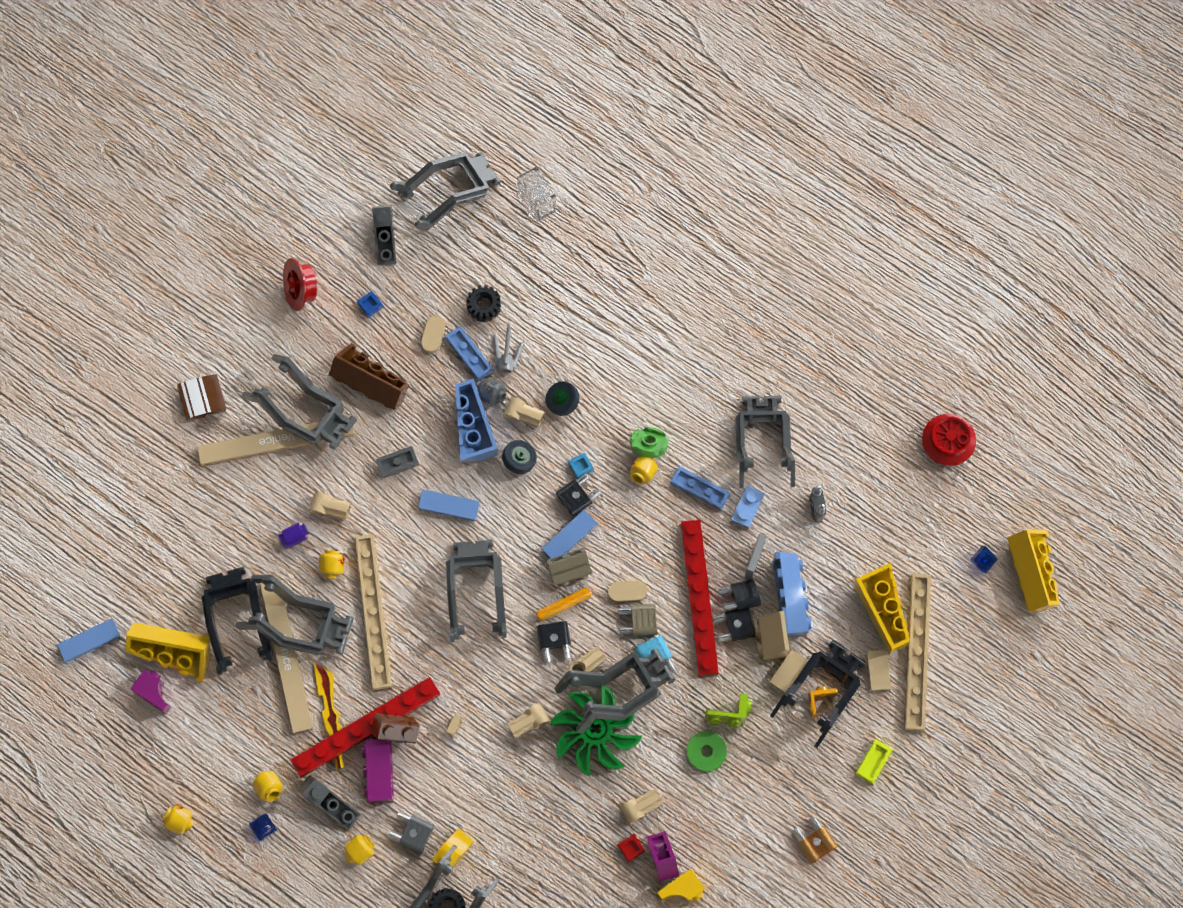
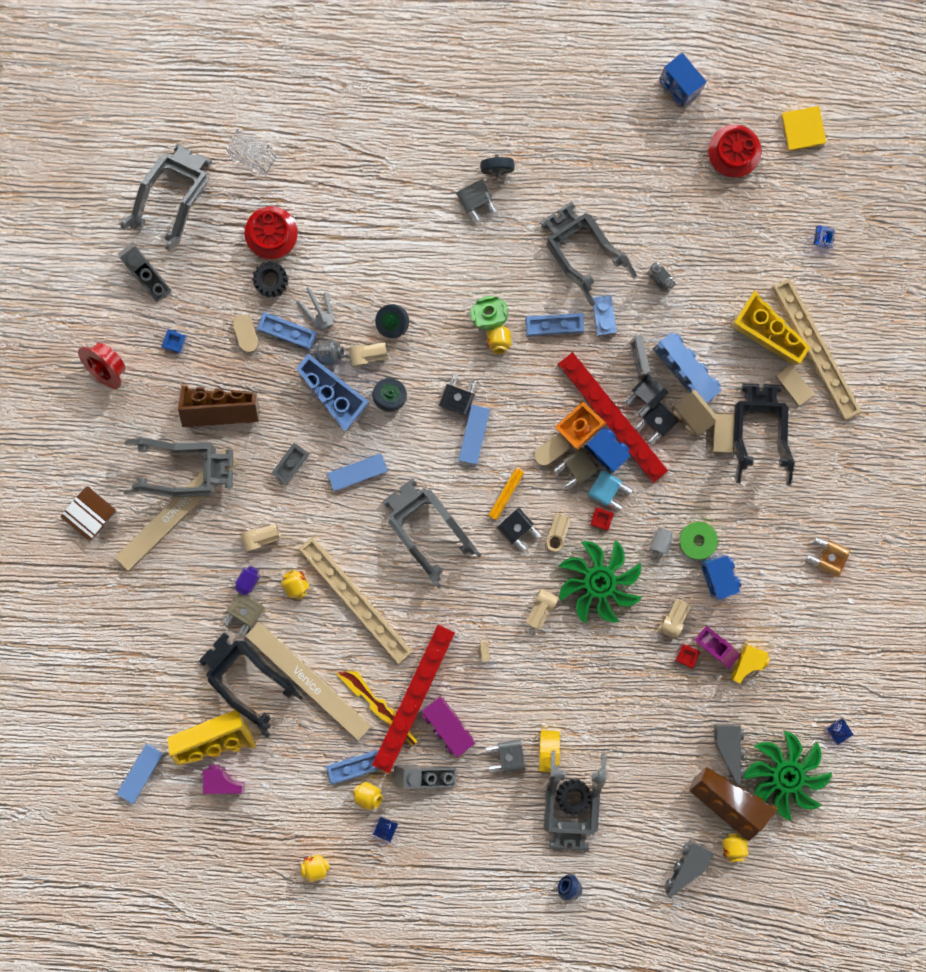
camera: 30 degrees left, 15 degrees up
dark grey piece [235,575,354,655] -> none
yellow head [344,834,375,865] -> none
reddish brown brick [371,713,420,744] -> none
dark tan brick [546,548,592,587] -> none
dark grey piece [554,648,676,733] -> none
dark azure tile [568,452,594,479] -> none
lime bracket [704,694,752,728] -> none
light orange bracket [808,686,838,718] -> none
neon yellow tile [855,739,893,785] -> none
yellow wedge [1007,529,1060,612] -> none
none -> dark tan piece [222,593,265,636]
none -> red wheel [244,206,298,259]
none -> medium blue tile [326,749,381,785]
none -> dark grey piece [456,179,497,224]
none -> black wheel [480,154,515,178]
none -> orange slope [555,402,606,450]
none -> blue brick [584,428,631,473]
none -> red tile [590,507,614,531]
none -> light grey brick [649,527,673,557]
none -> blue brick [659,53,707,108]
none -> blue brick [700,555,742,600]
none -> yellow tile [781,106,827,151]

